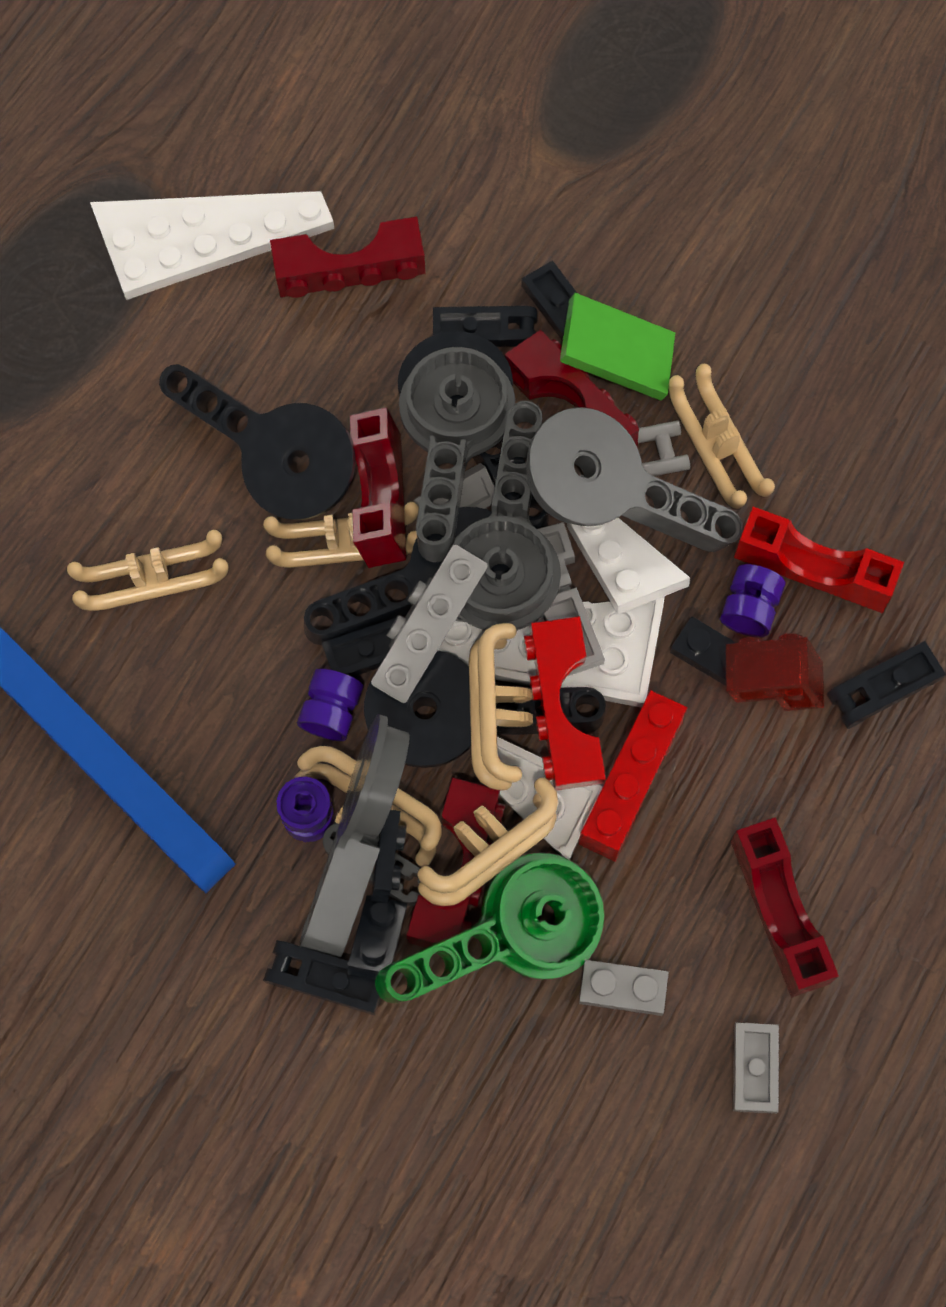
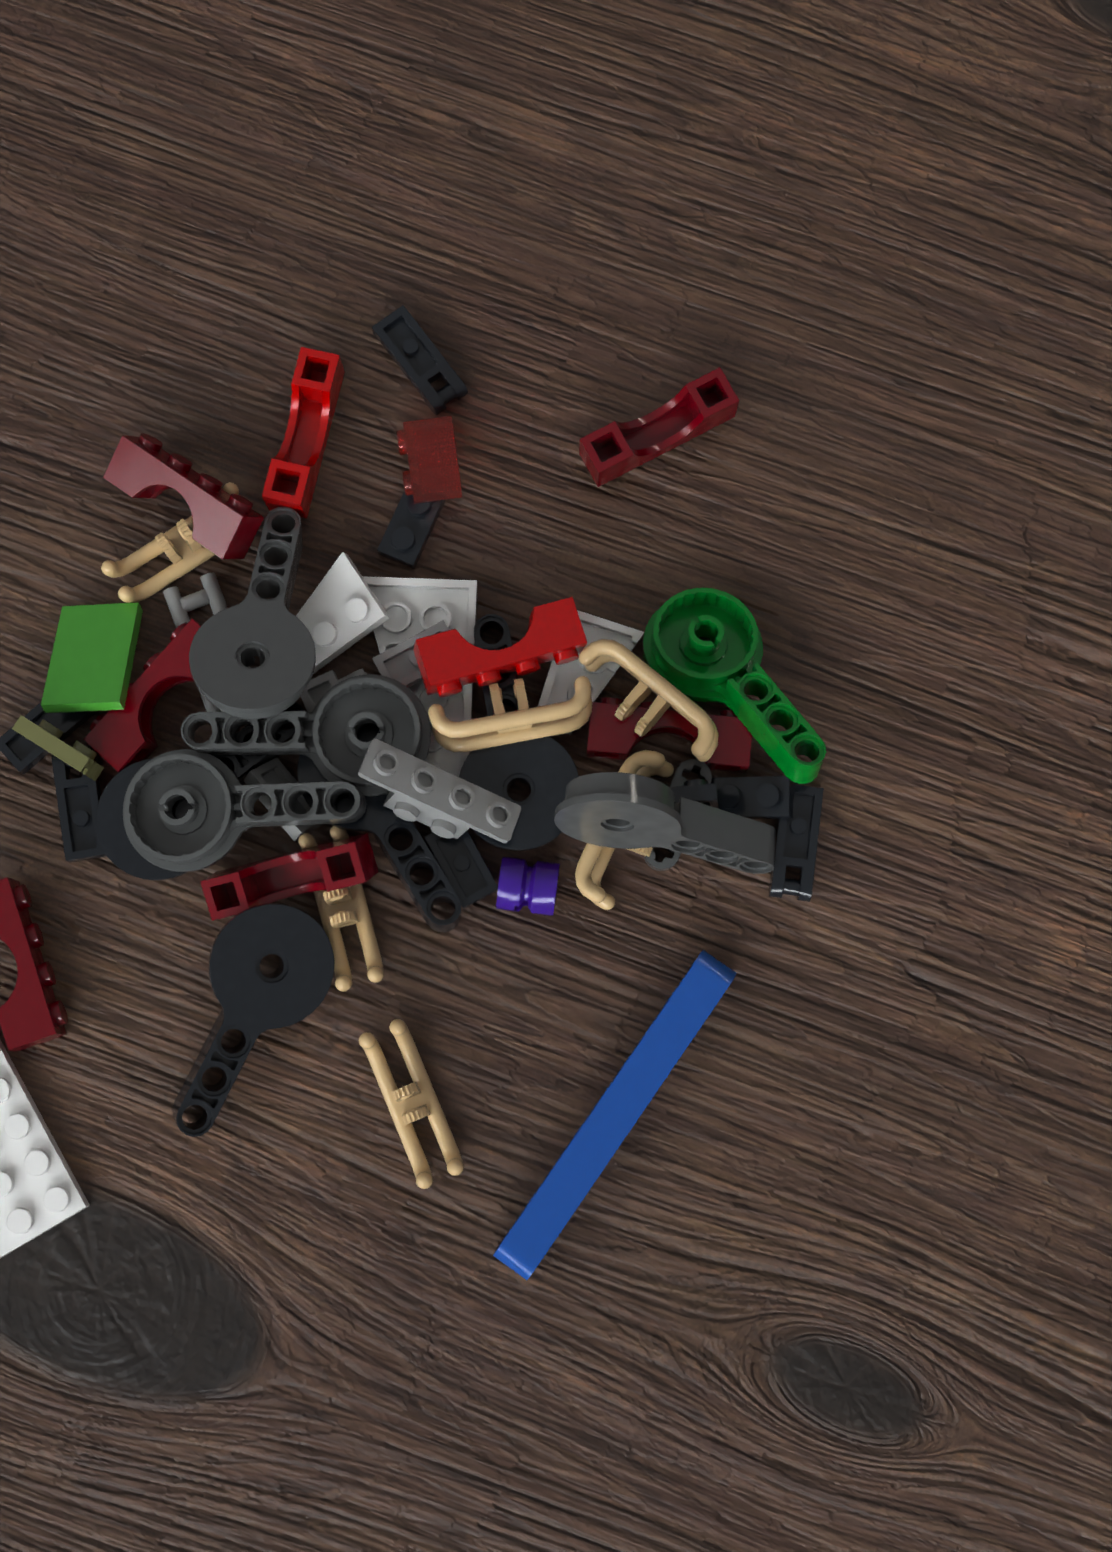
camera: 100 degrees left, 10 degrees up
dark purple wheel [276,776,335,842] -> none
red arch [579,690,688,862] -> none
light grey plate [579,960,668,1016] -> none
dark purple wheel [720,564,786,637] -> none
light grey plate [733,1023,779,1114] -> none
none -> olive plate [12,715,104,781]
none -> dark red arch [103,433,264,559]

